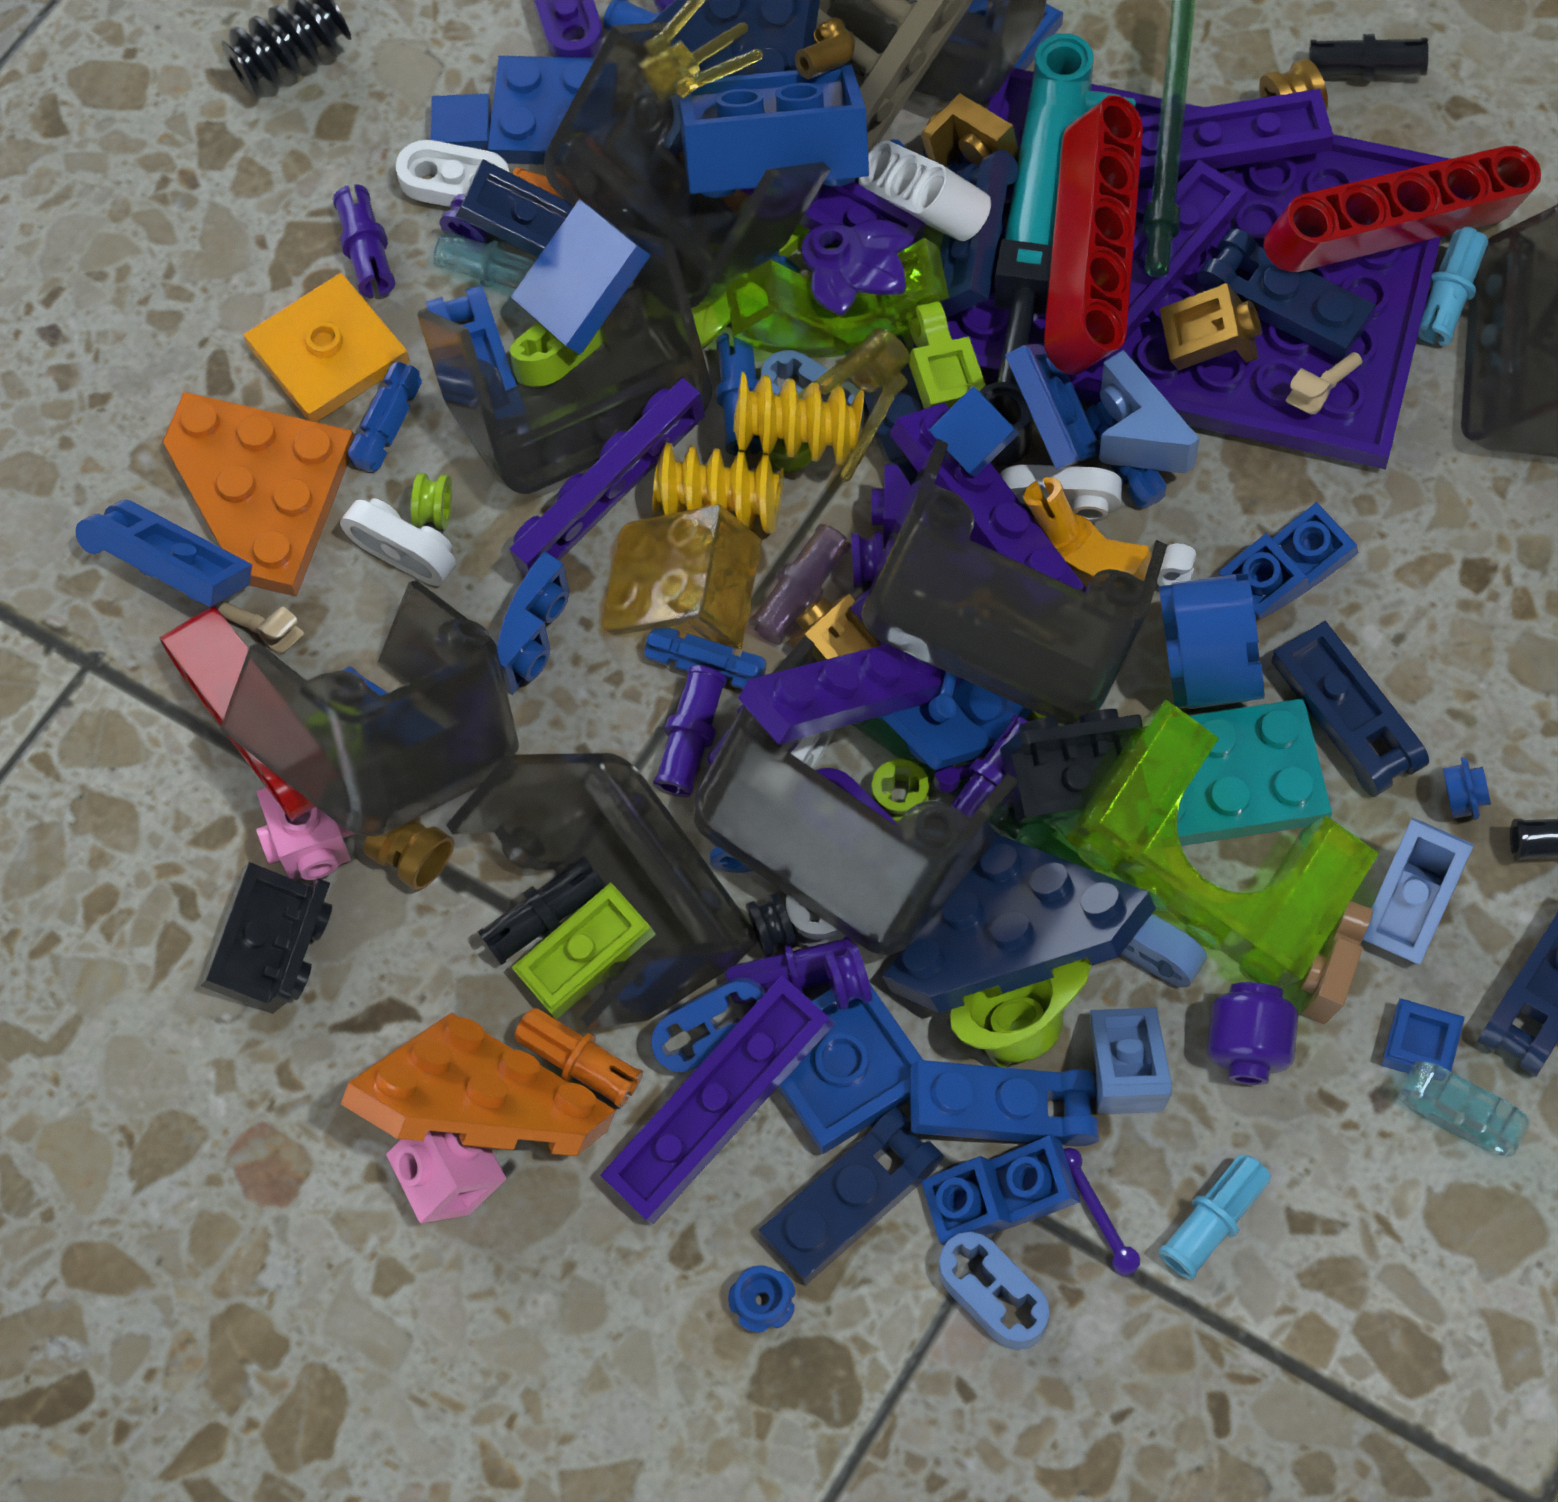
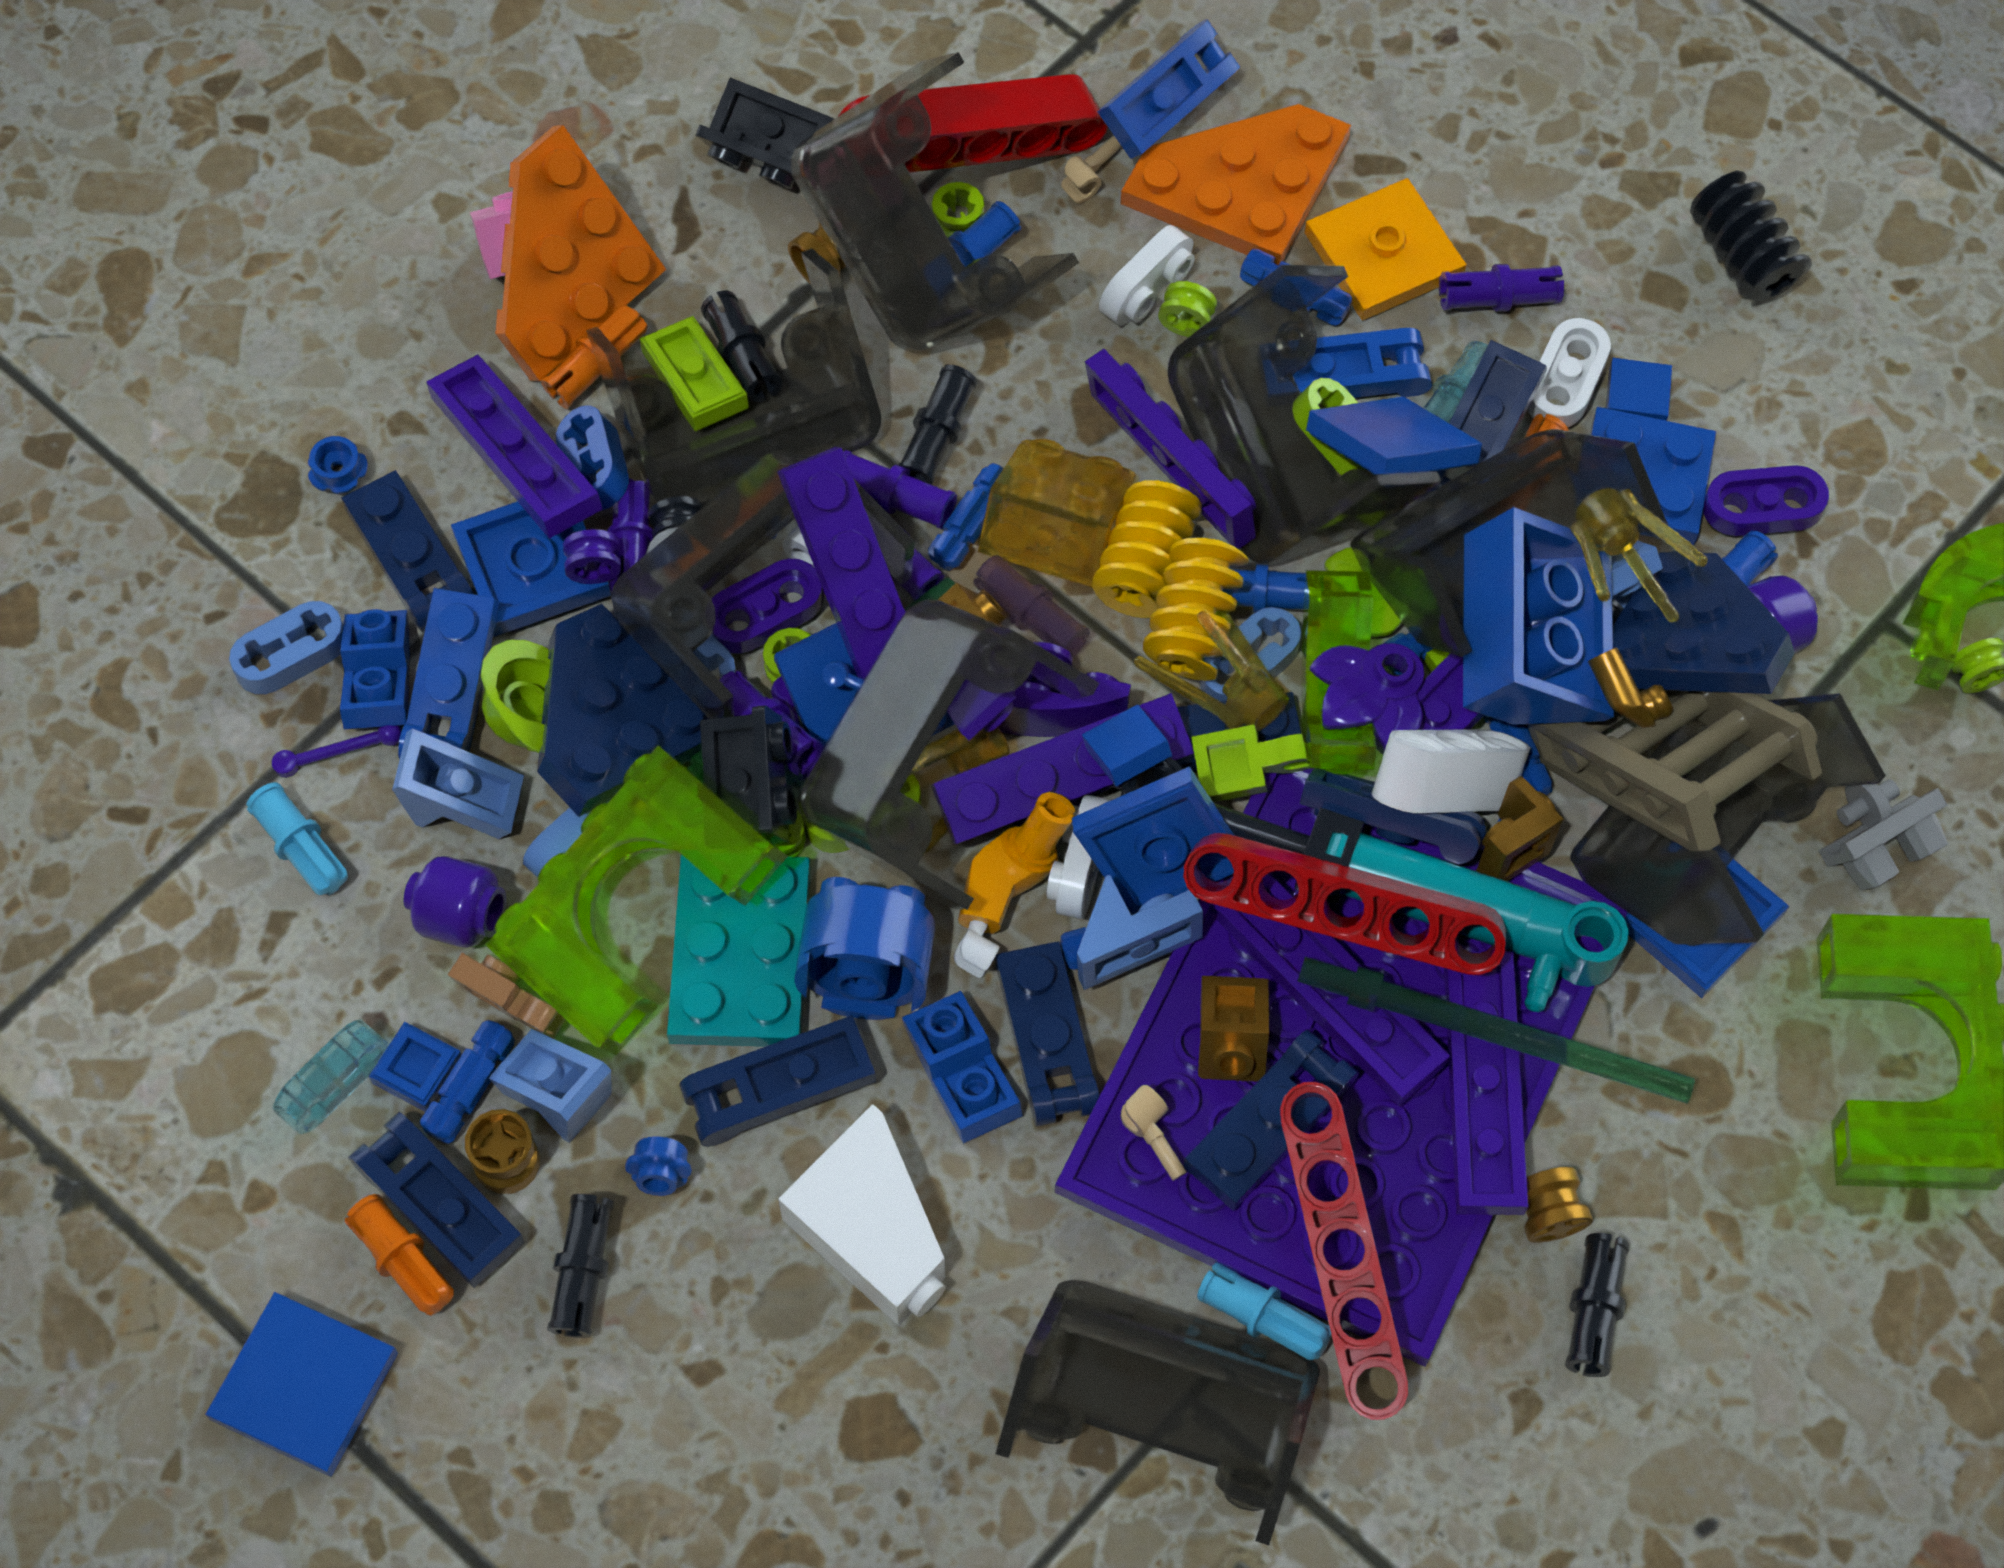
camera: 95 degrees right, 0 degrees up
blue slope [495,551,570,695] -> none
none -> blue axle [420,1020,515,1144]
none -> pearl gold wheel [465,1109,540,1194]
none -> white slope [778,1104,945,1326]
none -> black pin [898,364,978,485]
none -> dark blue plate [995,941,1099,1127]

